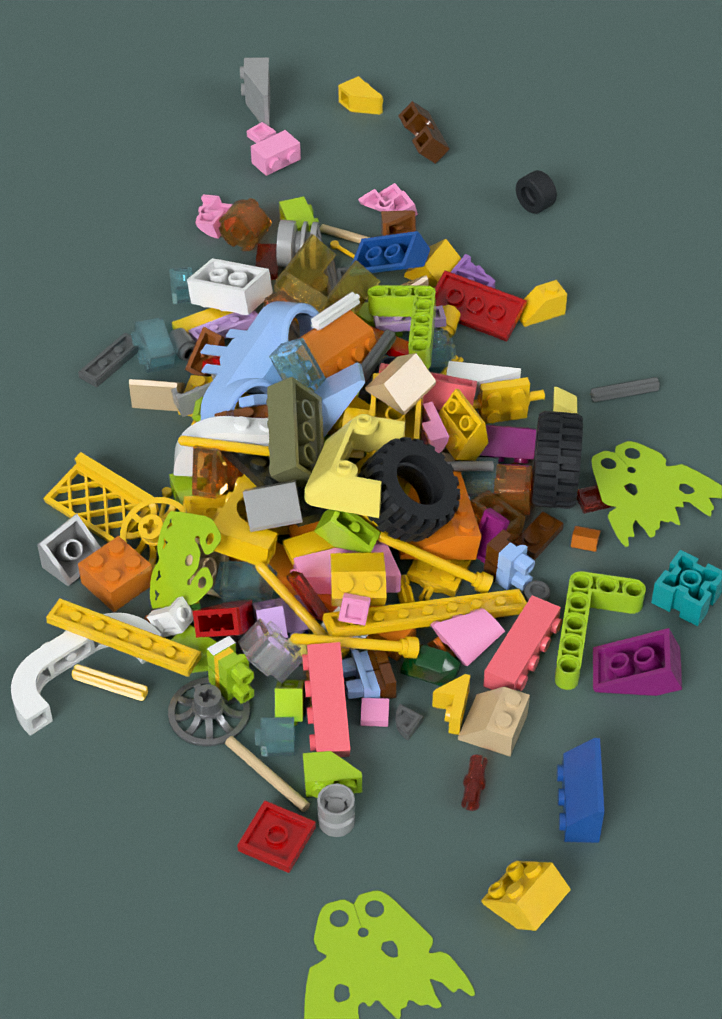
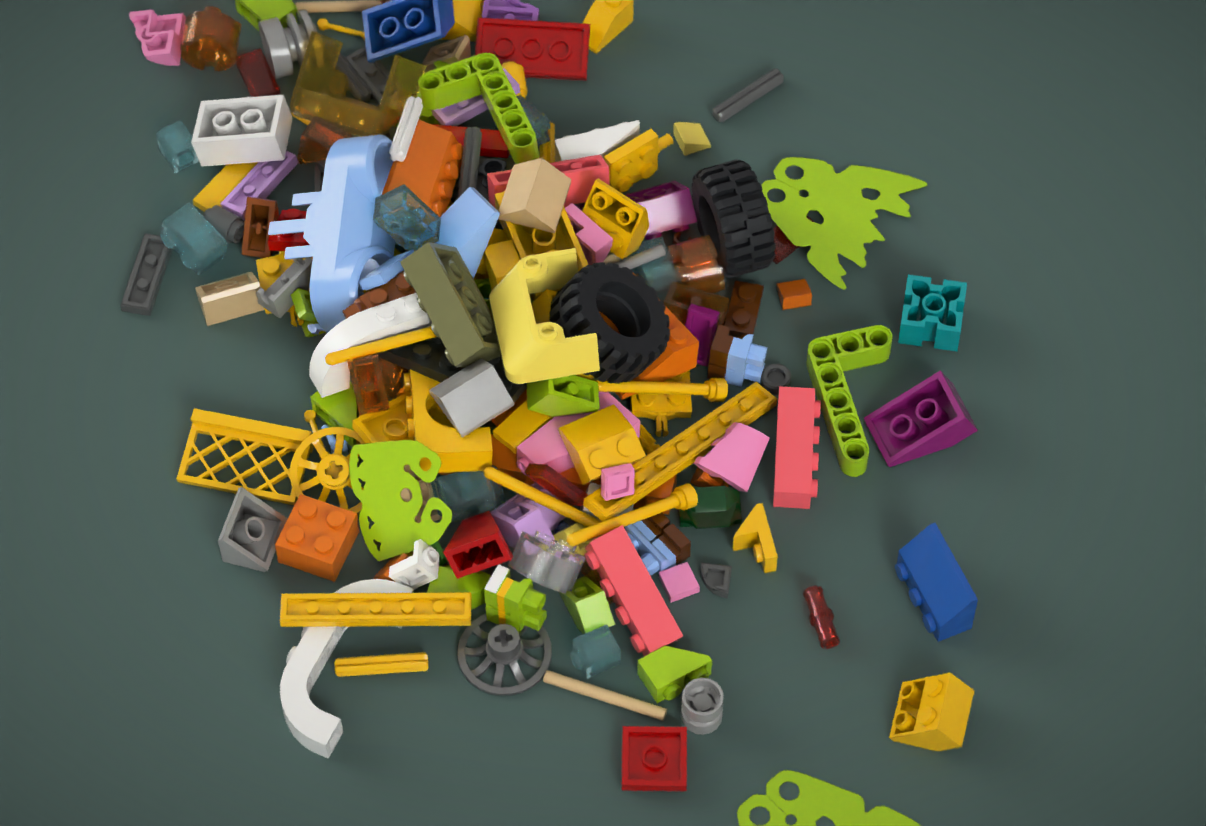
camera: 25 degrees left, 10 degrees up
tan slope [458,687,530,757] -> none

